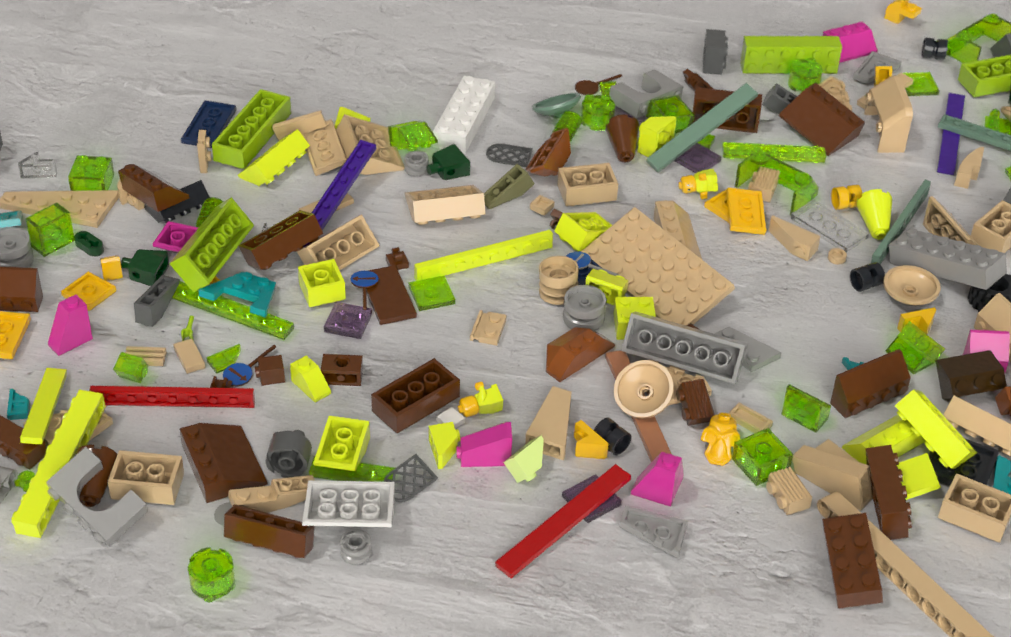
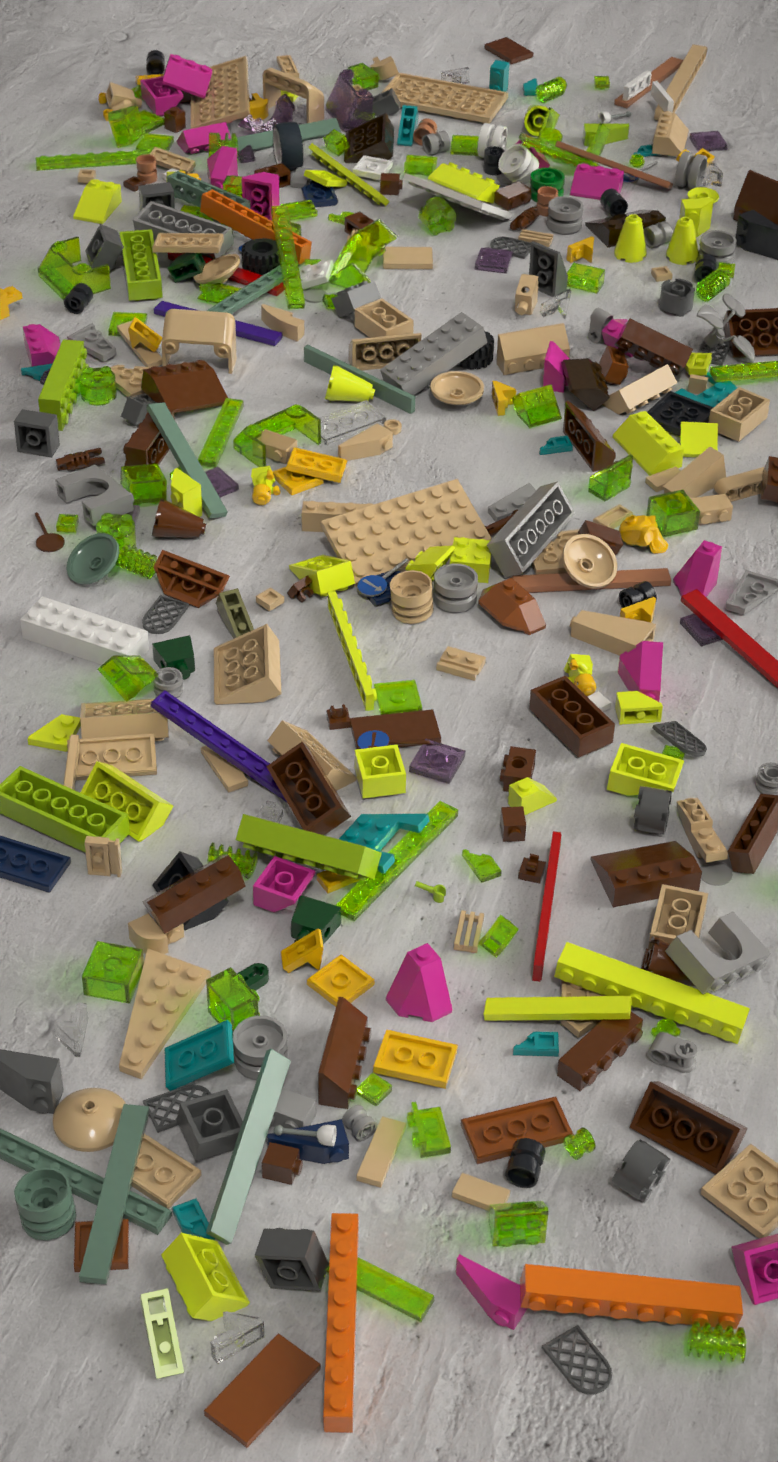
camera: 80 degrees left, 0 degrees up
dark grey slope [134,275,180,327] -> none
tan tile [173,339,205,374] -> none
blue piece [223,345,276,387] -> none
white slope [302,480,395,527] -> none
yellowish green slope [503,436,544,483] -> none
tan brick [557,163,618,206] -> none
yellow wheel [831,184,863,210] -> none
black wheel [850,262,885,292] -> none
reddish brown brick [865,445,912,540] -> none
neon yellow slope [895,389,977,469] -> none

